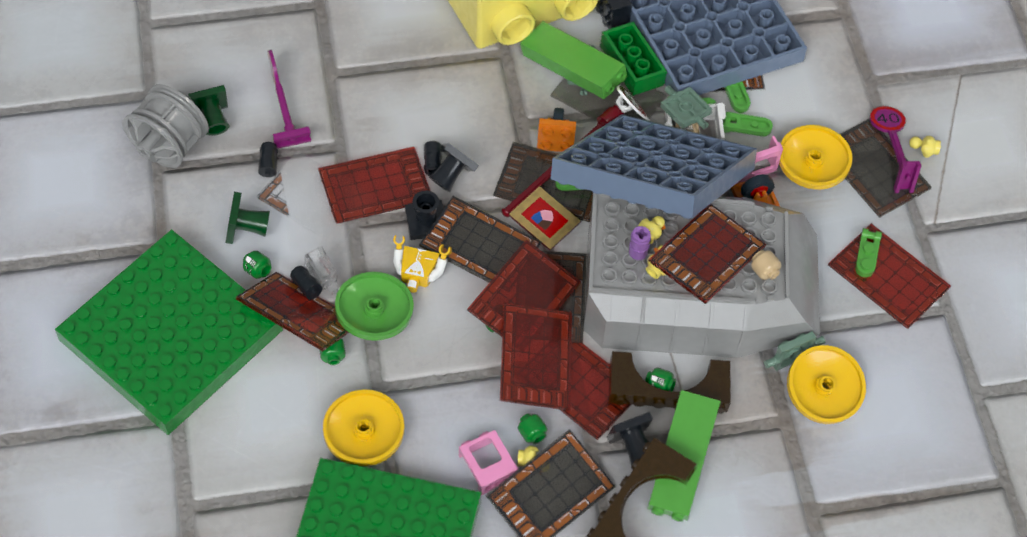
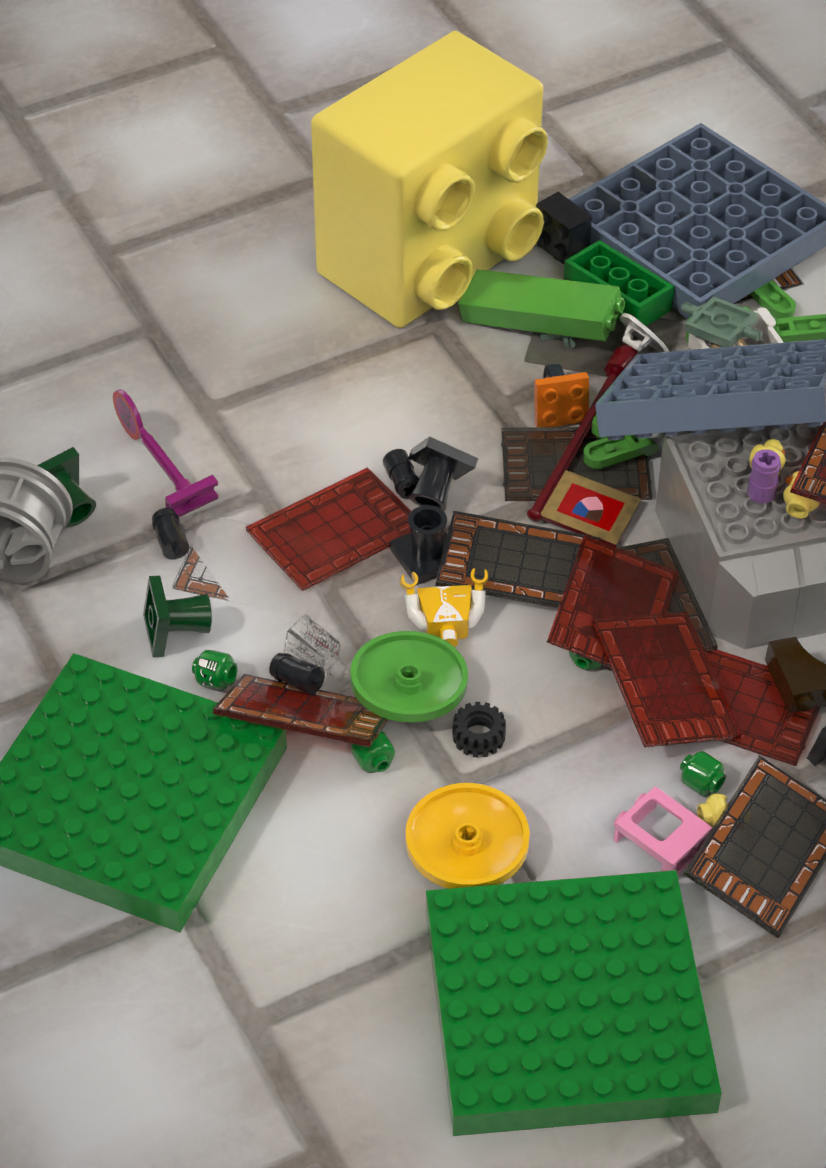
camera: 15 degrees left, 10 degrees down
none -> black tyre [452,702,506,758]

